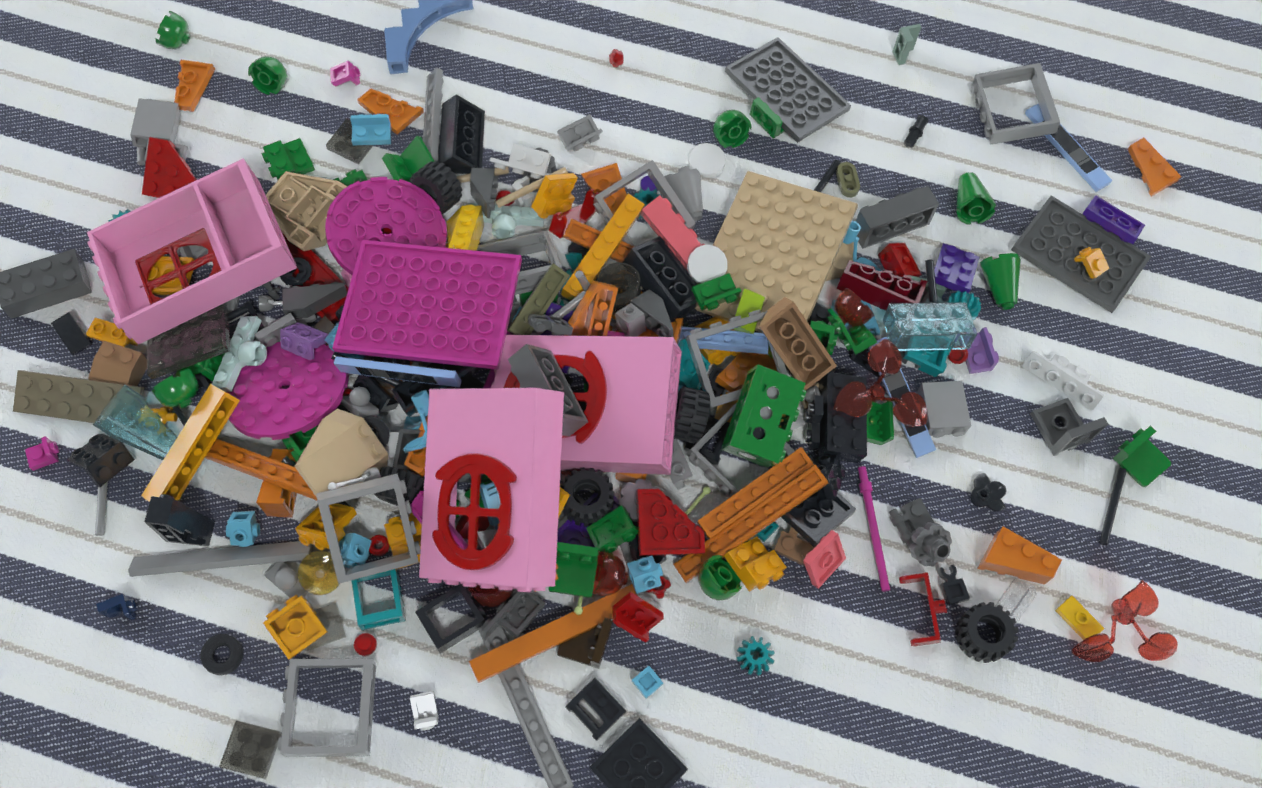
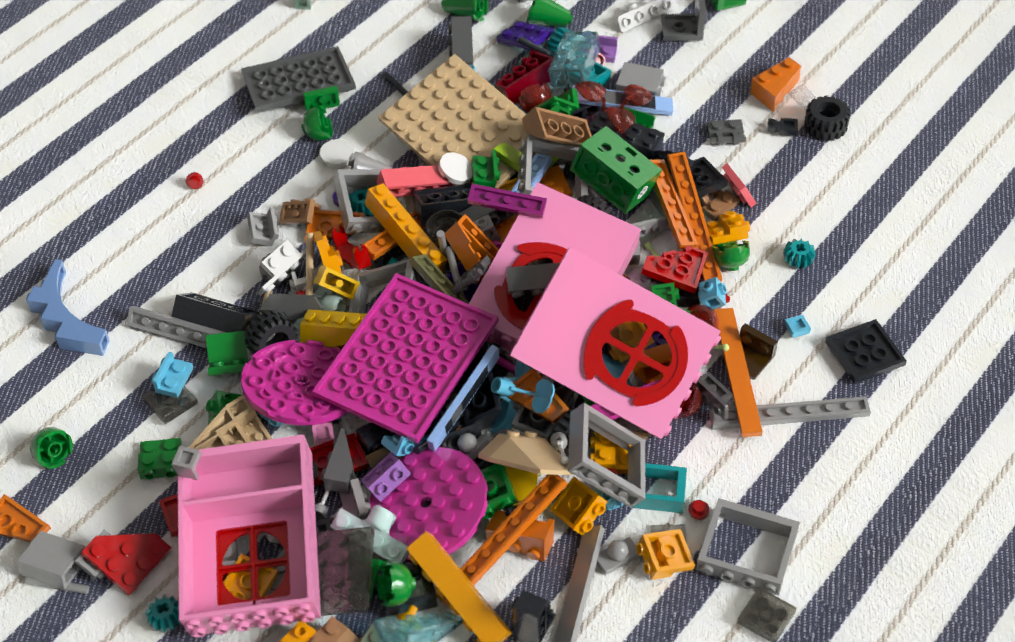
camera: 65 degrees left, 15 degrees down
black tyre [200,634,243,675] -> none
medium azure brick [226,511,260,547] -> none
clear yellow dish [298,551,340,595] -> none
dark pink bracket [330,61,360,87] -> none
orange wing [357,89,424,135] -> none
white bracket [410,691,439,730] -> none
black window [415,584,487,654] -> none
black plate [565,678,626,741] -> none
red bracket [612,592,664,643] -> none
olive plate [836,162,860,198] -> none
dark pink bar [858,466,890,592] -> none
red bracket [878,243,922,277] -> none
red piece [899,572,947,646] -> none
black axle [904,115,929,148] -> none
flat silver plant [909,522,952,567] -> none
black plate [970,473,1007,512] -> none
yellow plate [1055,595,1105,644] -> none
clear red plant [1071,580,1178,662] -> none
black bar [1099,468,1127,546] -> none
none -> light grey panel [172,446,202,480]
none -> medium nougat bracket [279,198,321,225]
none -> yellow brick [313,265,360,300]
none -> magenta plate [467,184,547,219]

